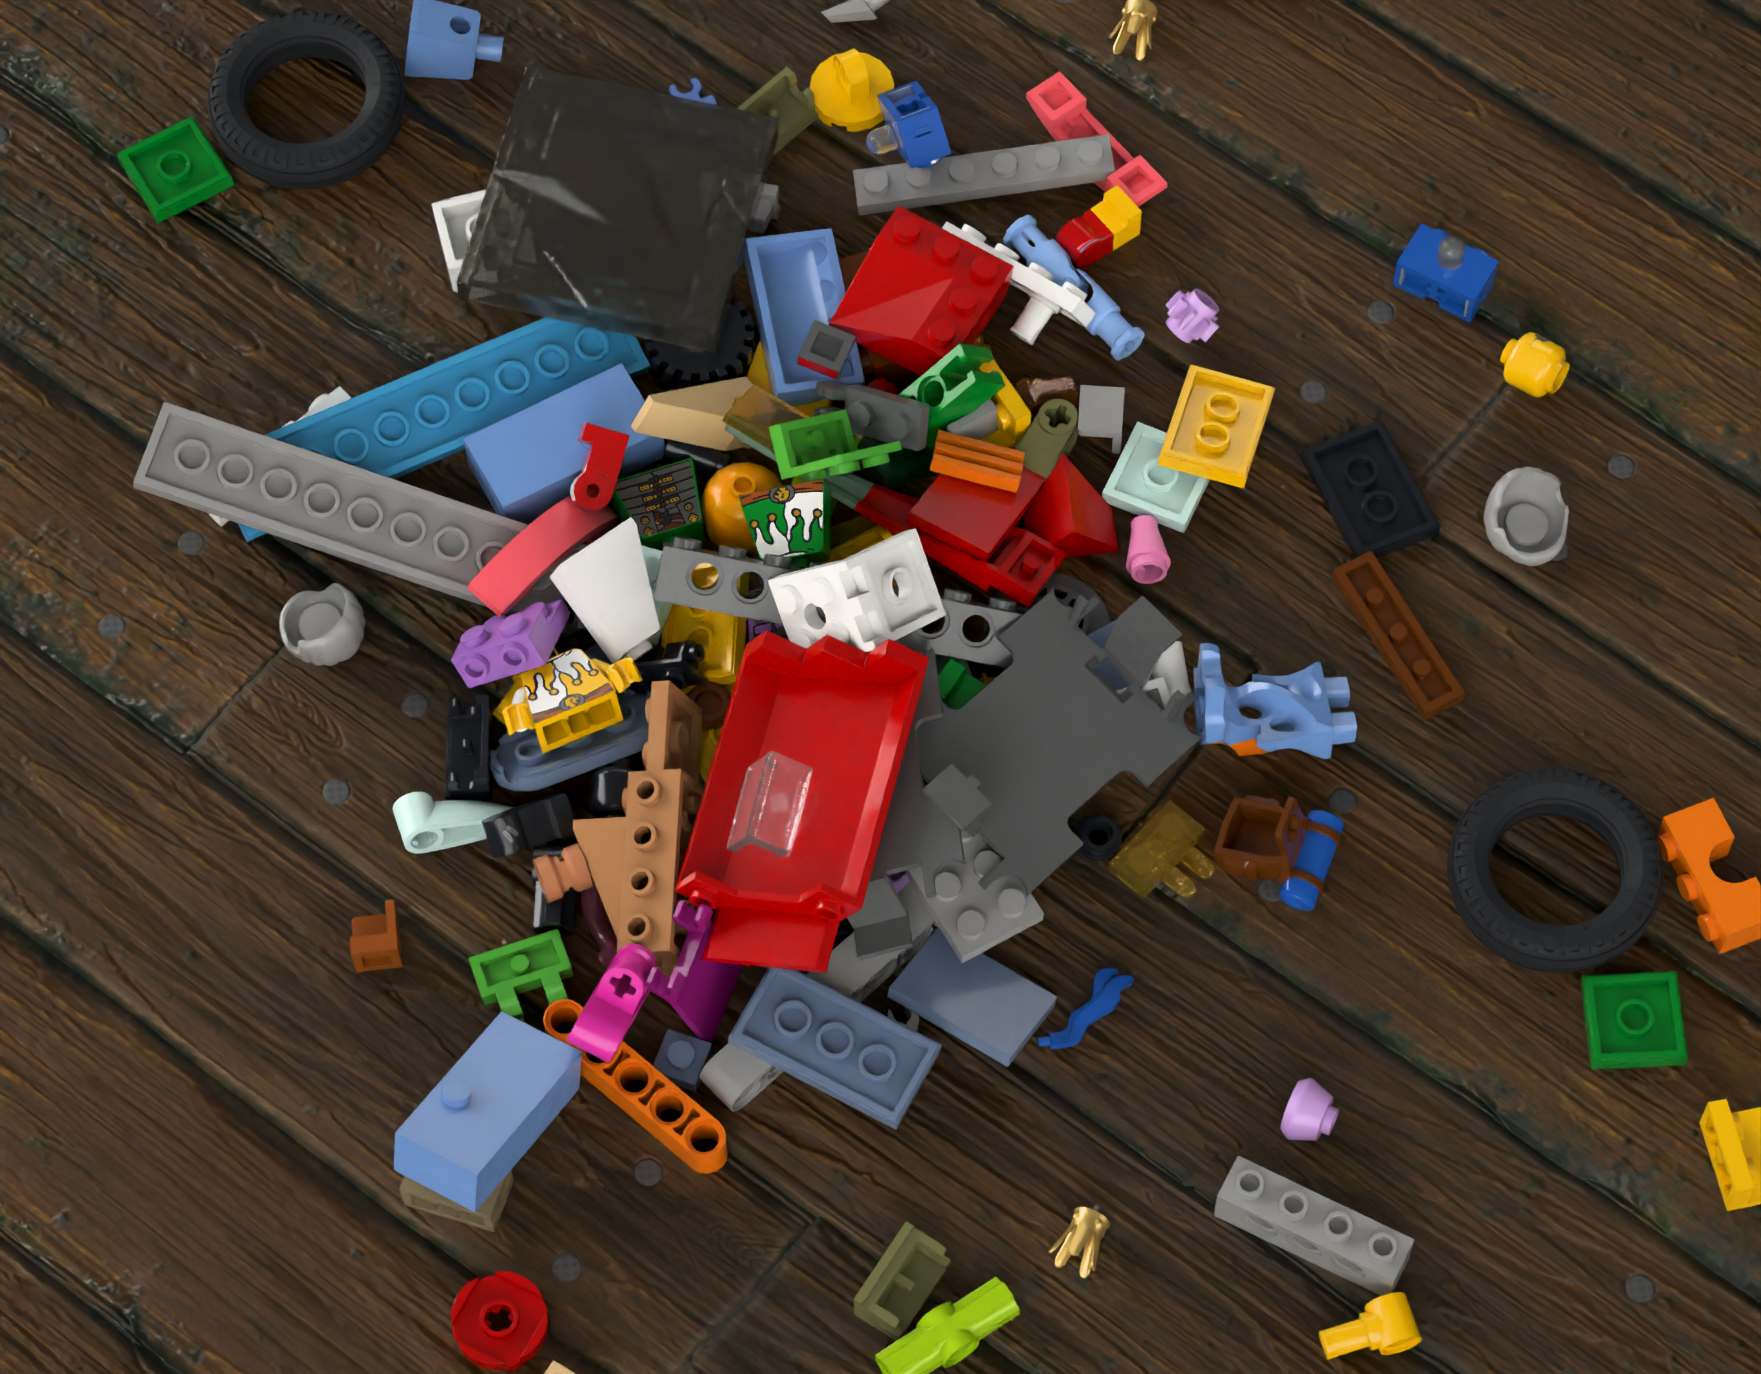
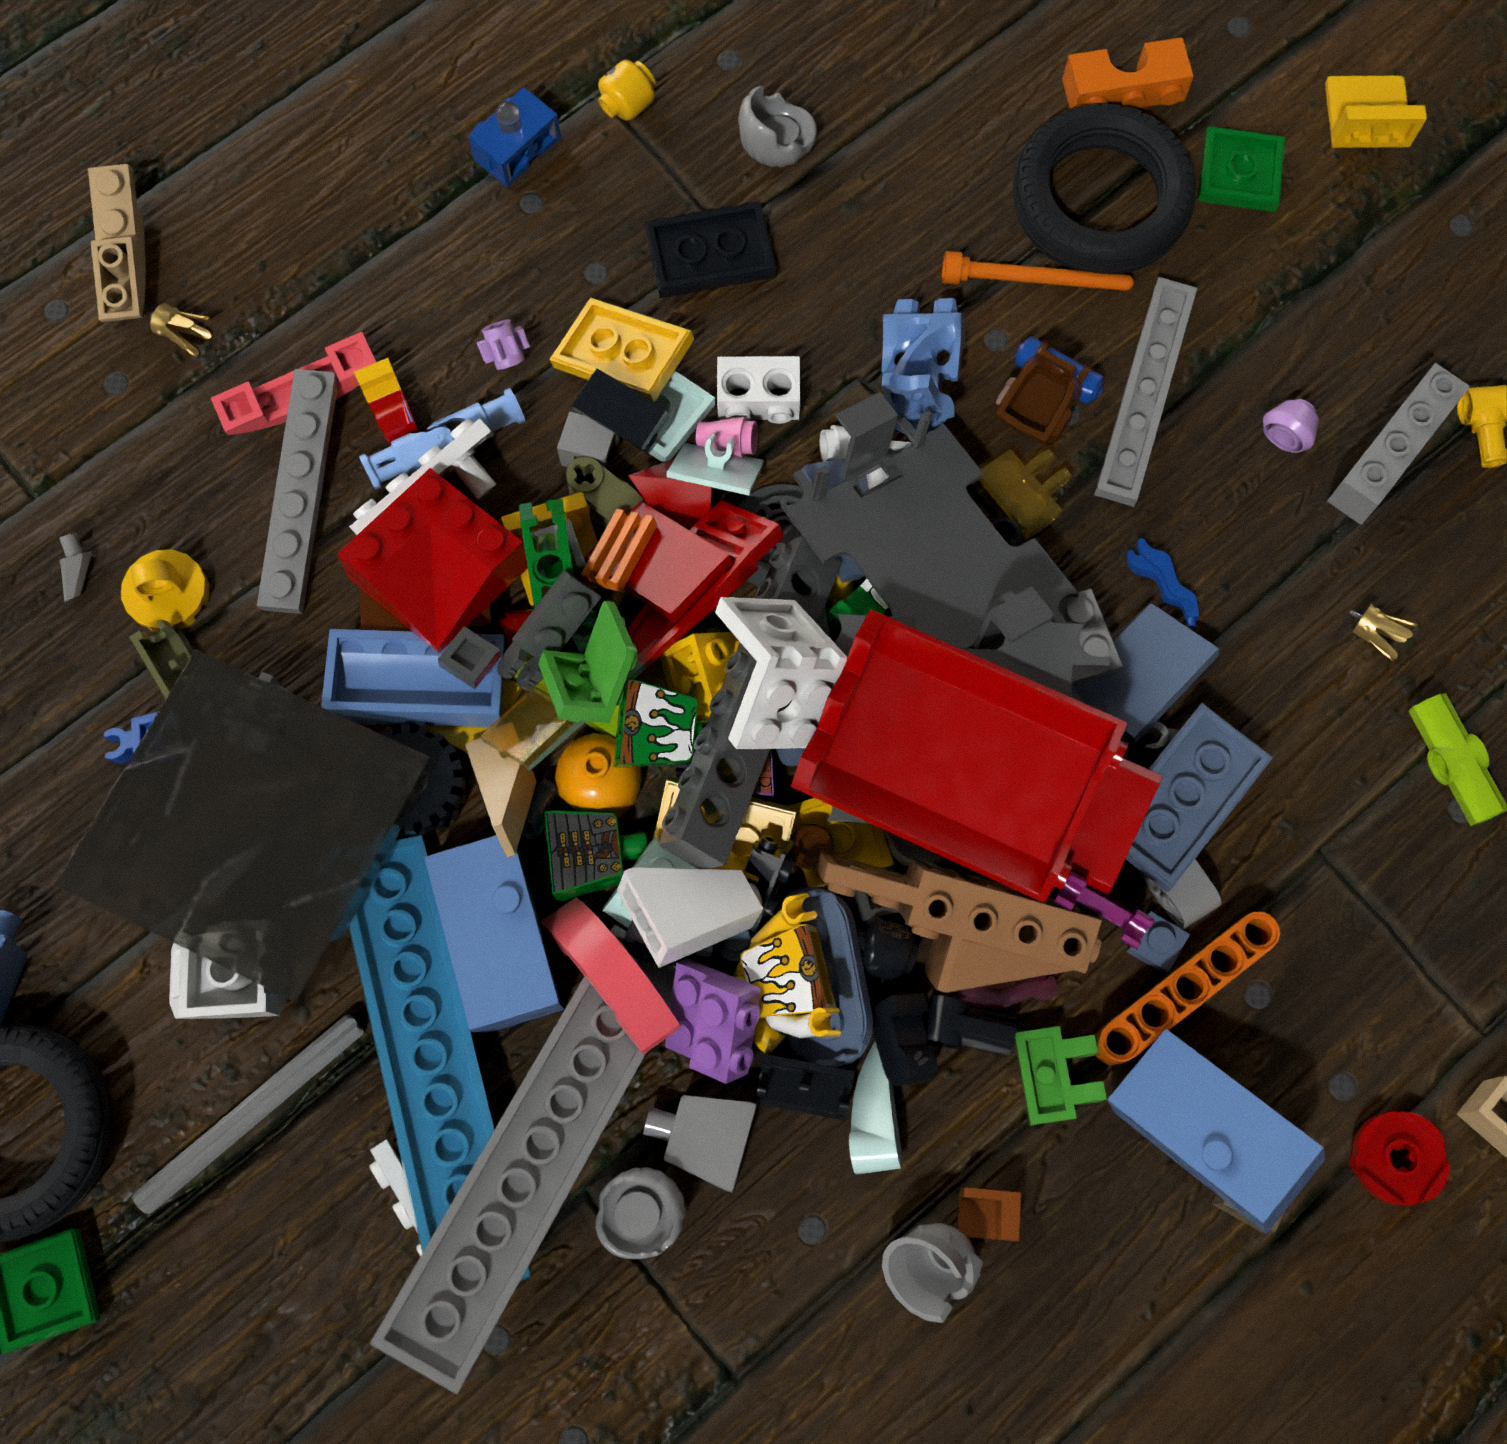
camera: 80 degrees left, 10 degrees up
nougat wheel [533,844,593,903] -> none
dark pink piece [567,944,657,1063] -> none
red leg [570,423,630,511] -> none
clear panel [726,751,813,857] -> none
olive hinge [853,1221,951,1340] -> none
blue piece [866,81,952,169] -> none
clear orange piece [1014,375,1080,410] -> none
reddish brown plate [1331,551,1465,721] -> none
none -> light grey axle [132,1014,364,1214]
none -> black hinge [571,368,671,454]
none -> light grey torso [643,1095,757,1193]
none -> light aqua piece [667,433,764,495]
none -> white brick [717,356,800,424]
none -> light grey helmet [882,1223,983,1323]
none -> orange piece [942,251,1134,291]
none -> light grey plate [1094,277,1197,507]

